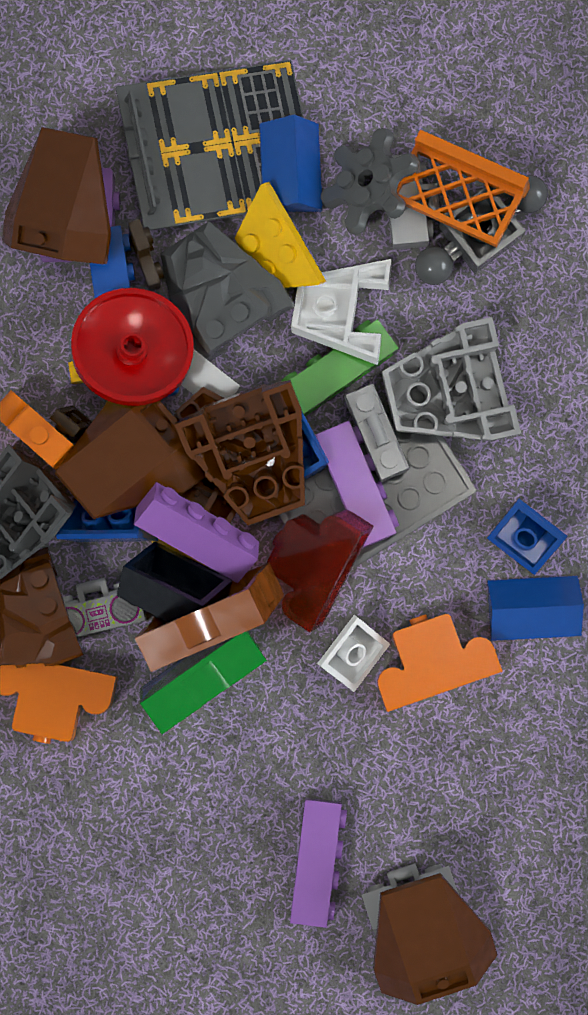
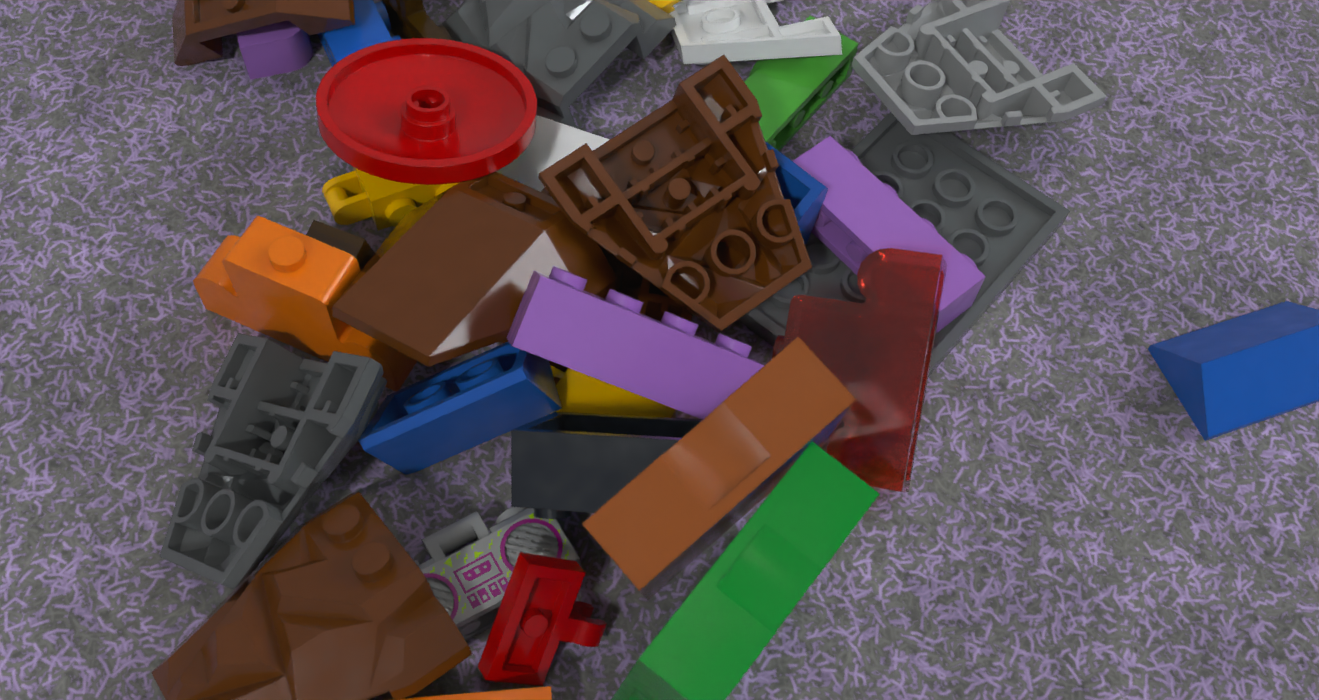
camera: 25 degrees left, 25 degrees down
white slope [317,615,390,692] -> none
light grey piece [345,384,409,482] -> none
orange brick [377,614,503,712] -> none
blue slope [487,499,567,575] -> none
none -> red plate [477,552,607,686]

